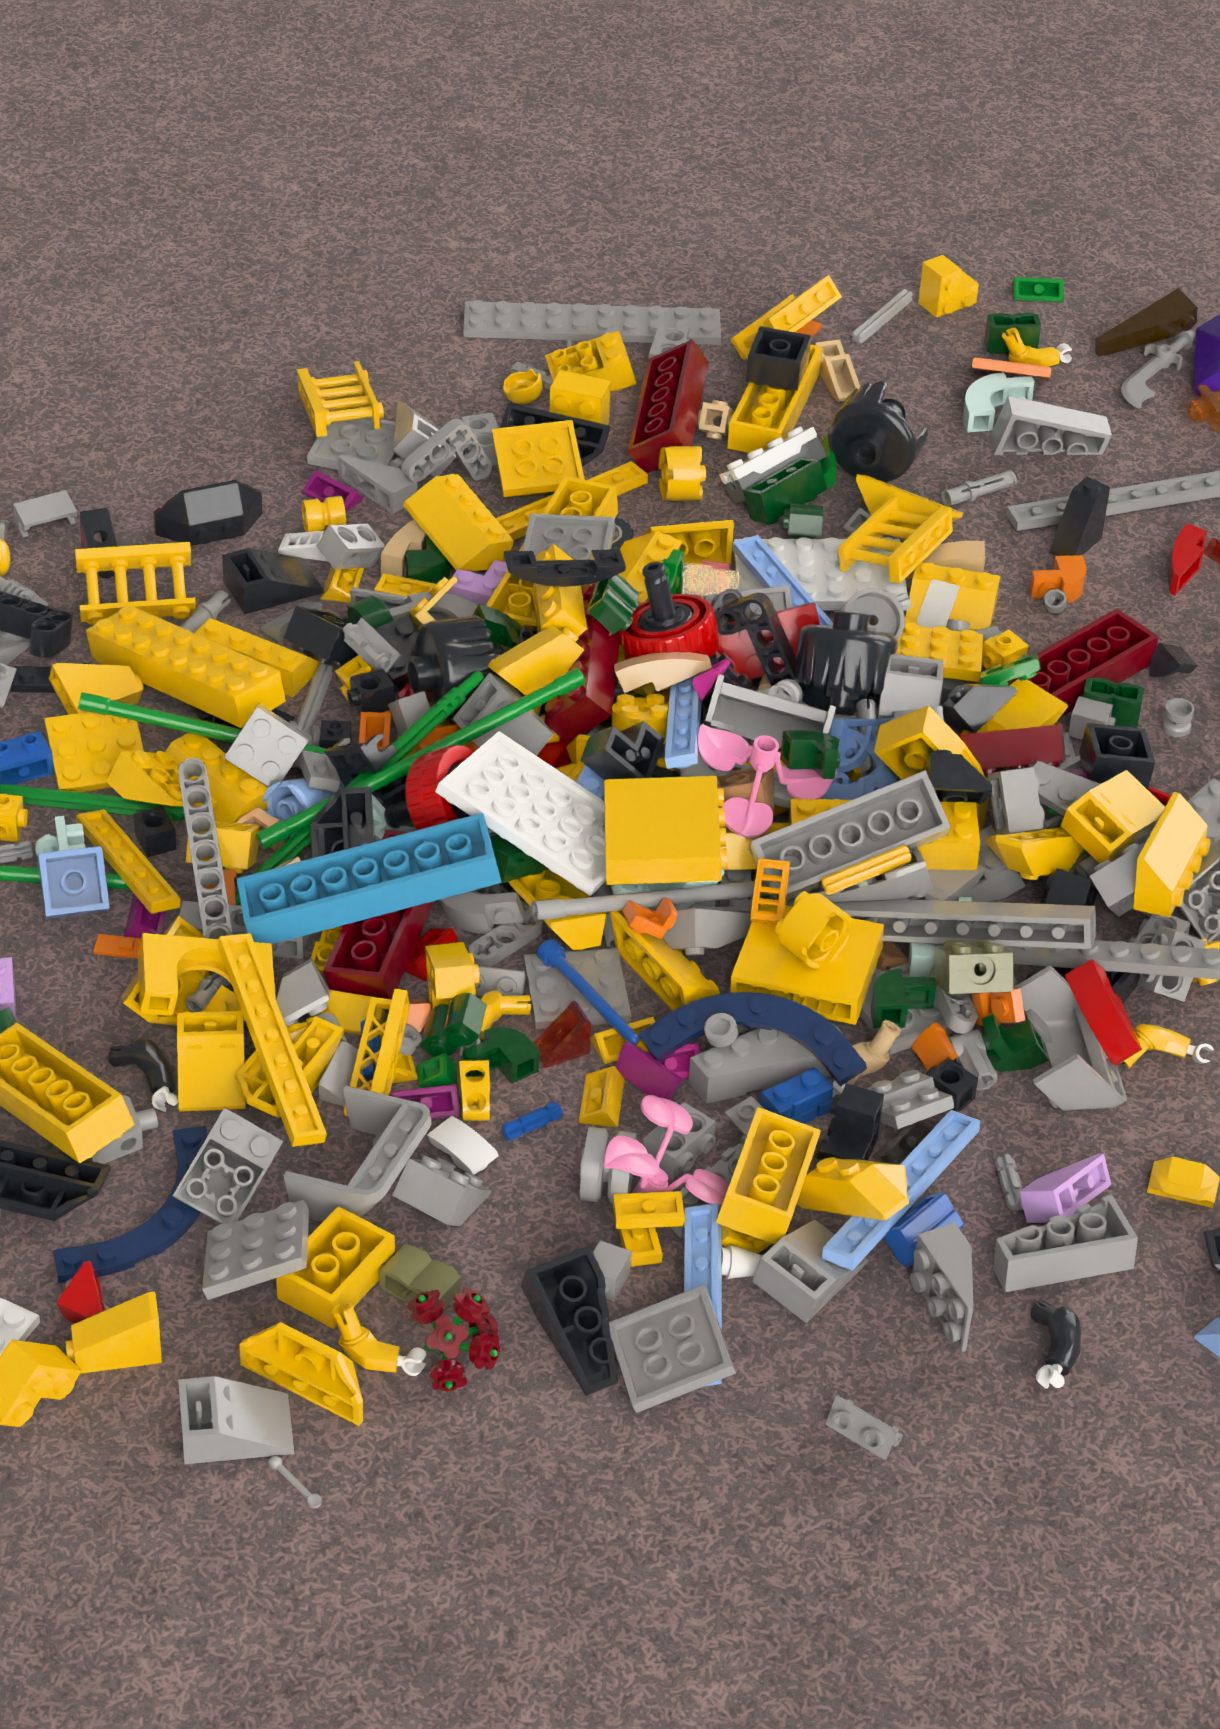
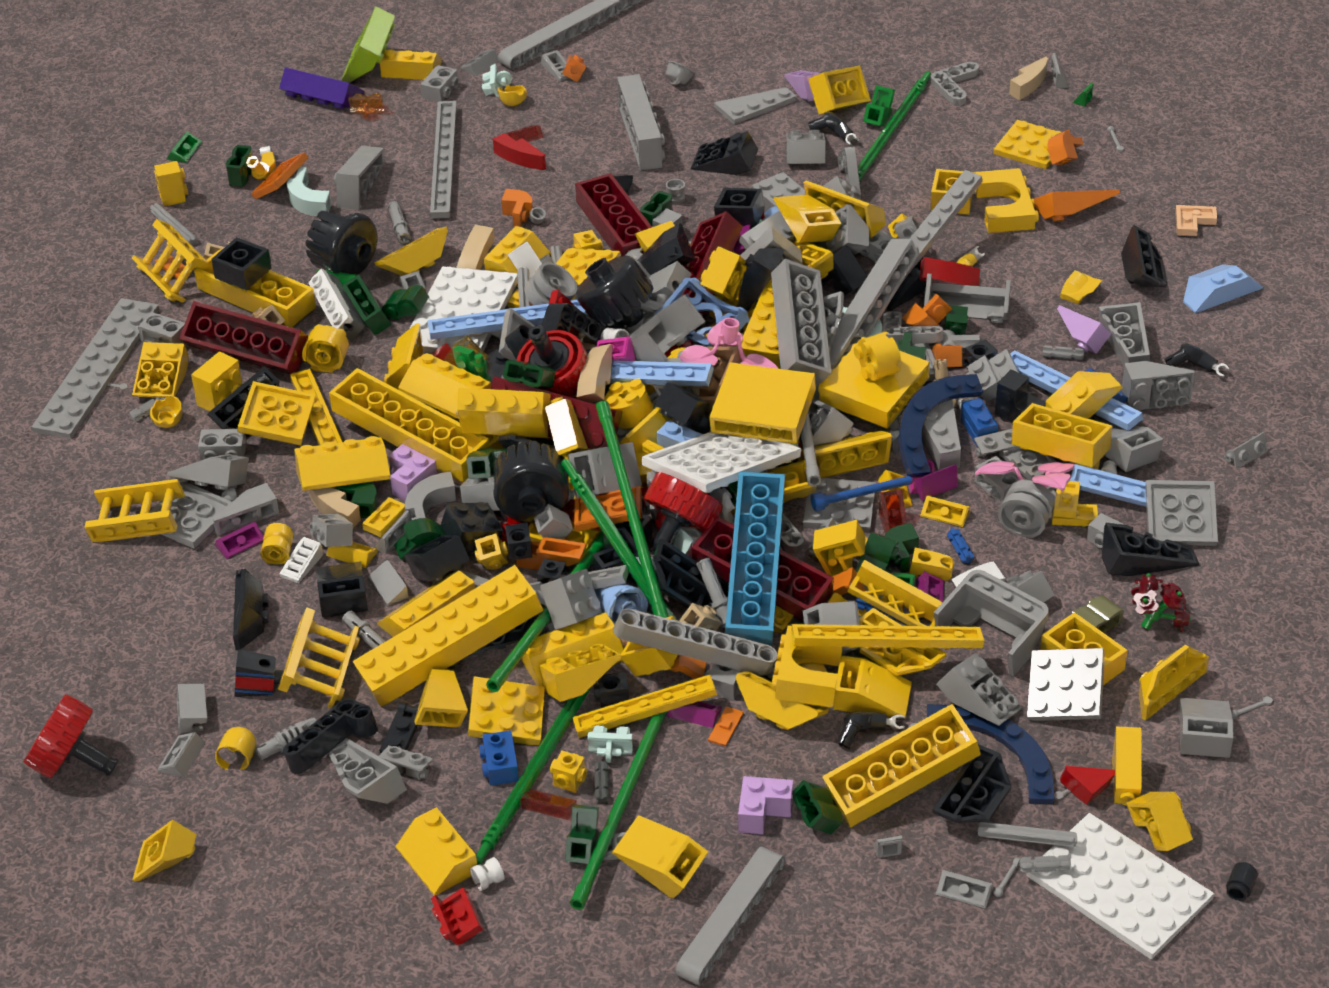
camera: 70 degrees left, 0 degrees up
medium blue brick [37,846,110,920] -> none
black hinge [324,734,397,776] -> none
yellow arm [331,1301,427,1376] -> none
light grey hinge [343,618,401,674] -> none
light grey beam [402,419,492,482] -> none
yellow bracket [409,576,458,630] -> none
black slope [504,549,626,587] -> none
light grey plate [522,513,615,560] -> none
orange bracket [622,897,677,939] -> none
light grey tile [704,1013,738,1047] -> none
light orange slope [750,858,791,925] -> none
dark green brick [780,730,840,779] -> none
yellow axle [821,845,911,895] -> none
yellow fence [837,496,953,584] -> none
brick [935,939,1013,994] -> none
green plate [980,654,1041,685] -> none
black slope [1049,477,1110,556] -> none
dark brown wedge [1095,288,1198,356] -> none
light grey sword [1121,330,1195,409] -> none

